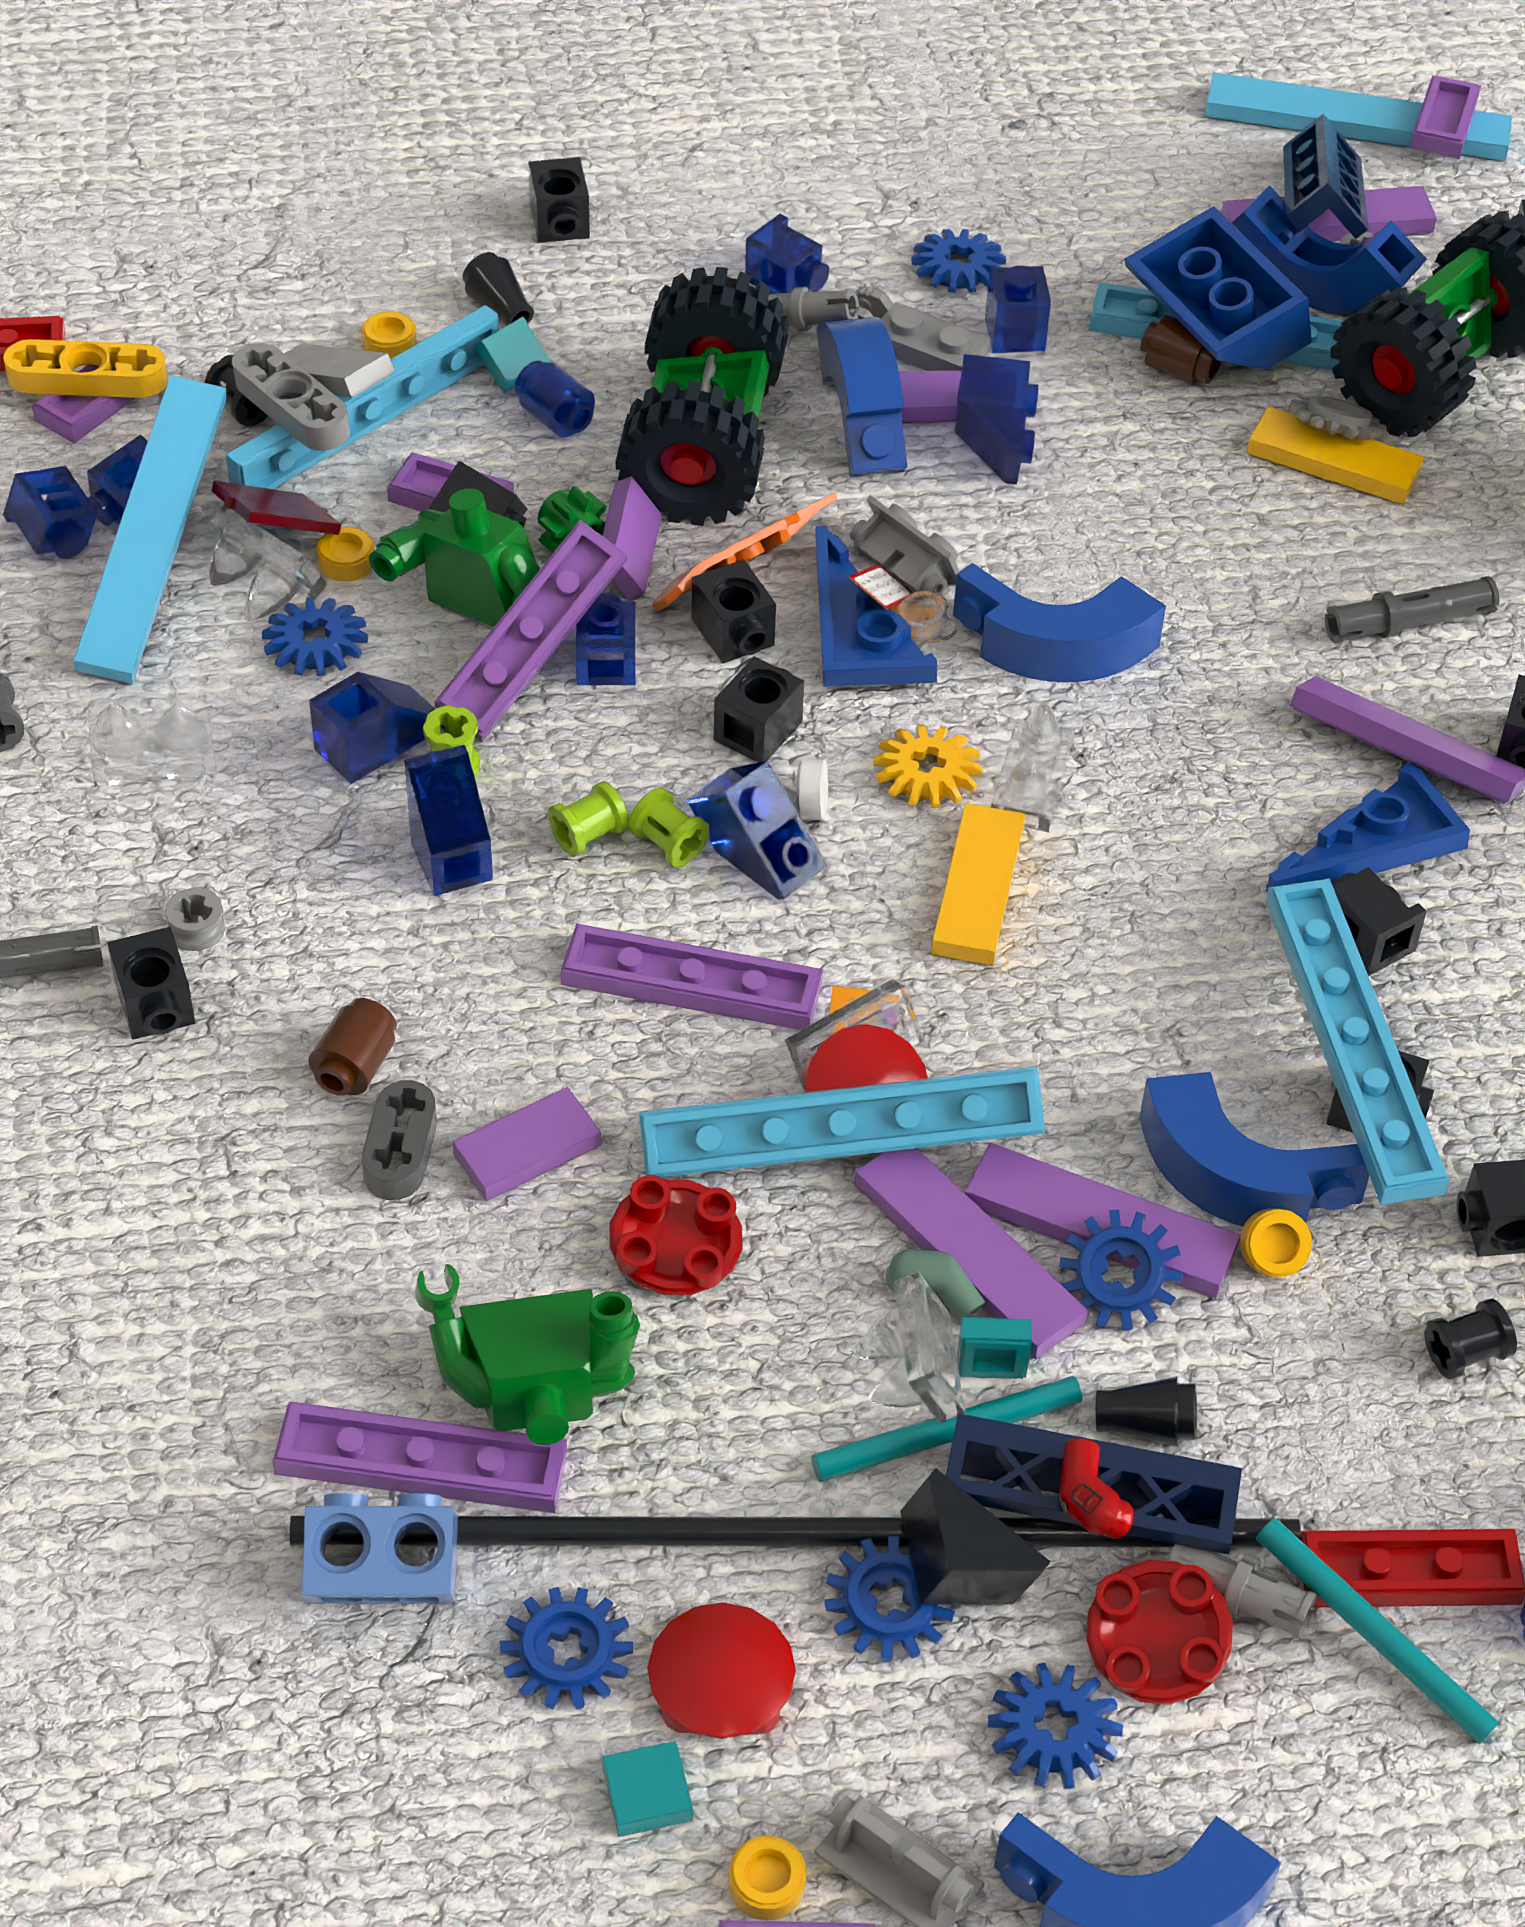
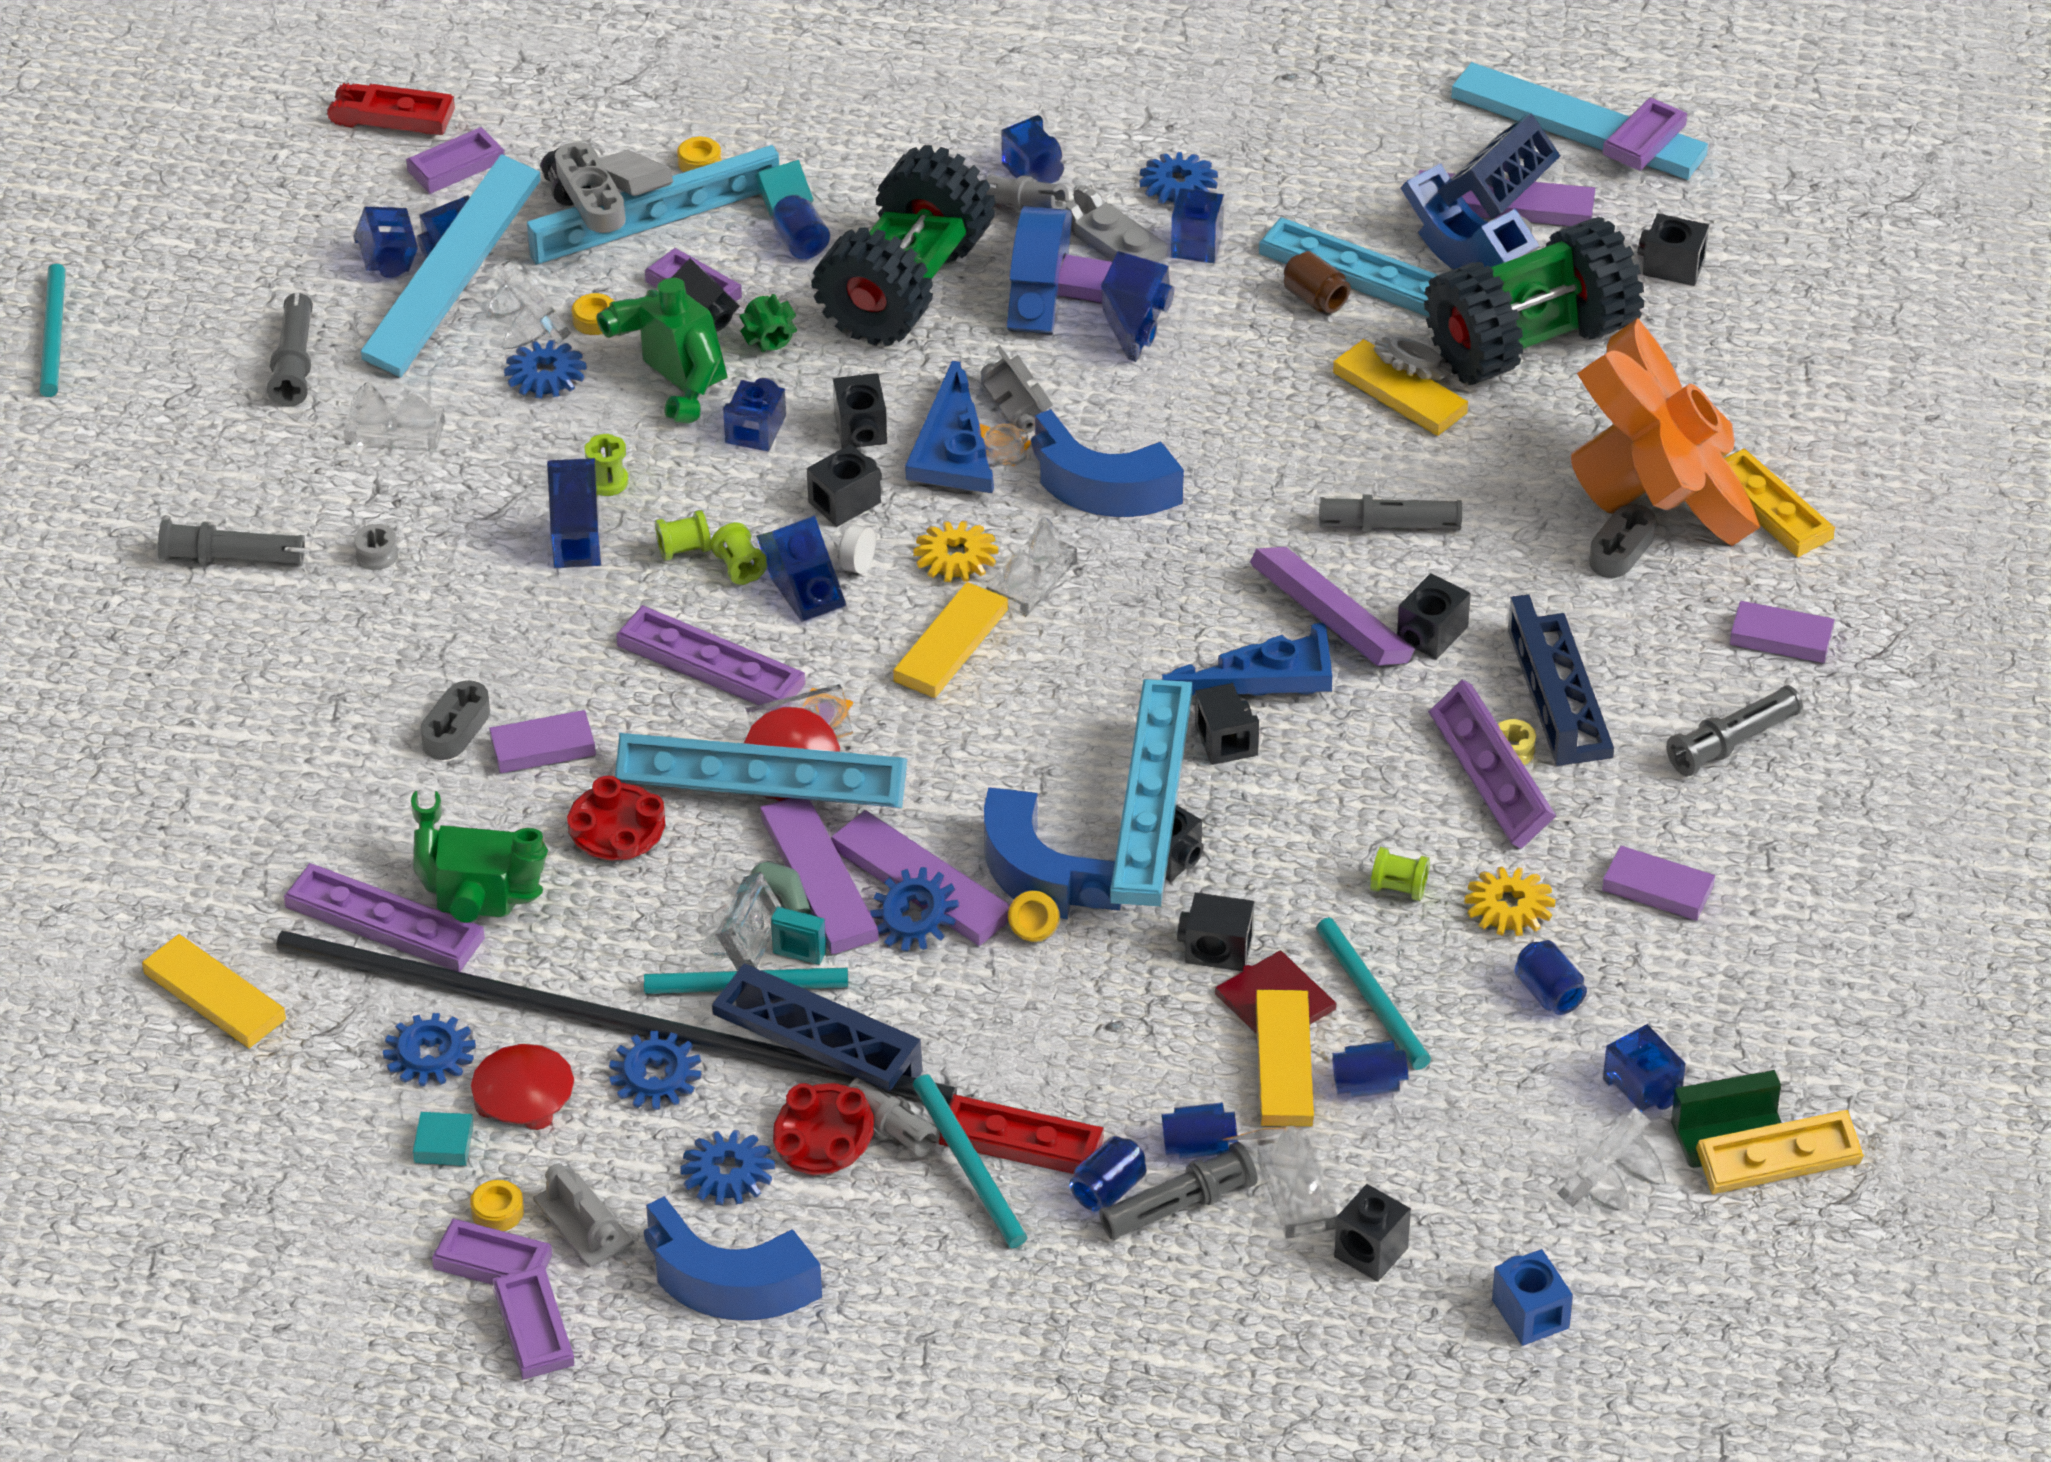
camera: 20 degrees right, 5 degrees down
yellow beam [4,339,168,398] -> none
black brick [107,926,195,1040] -> none
dark red piece [211,481,342,535] -> none
medium blue brick [302,1493,458,1604] -> none
reddish brown brick [308,998,397,1096] -> none
clear blue slope [309,672,444,784] -> none
medium lavender tile [434,520,627,742] -> none
black cone [462,252,534,326] -> none
black brick [528,157,590,243] -> none
medium lavender tile [602,476,662,599] -> none
orange piece [652,492,838,612] -> none
white sticker [849,564,916,610] -> none
black slope [900,1468,1050,1604] -> none
red arm [1059,1438,1134,1539] -> none
black cone [1095,1376,1197,1447] -> none
blue slope [1124,206,1312,370] -> none
black bush [1424,1298,1517,1379] -> none
none -> yellow tile [142,934,286,1049]

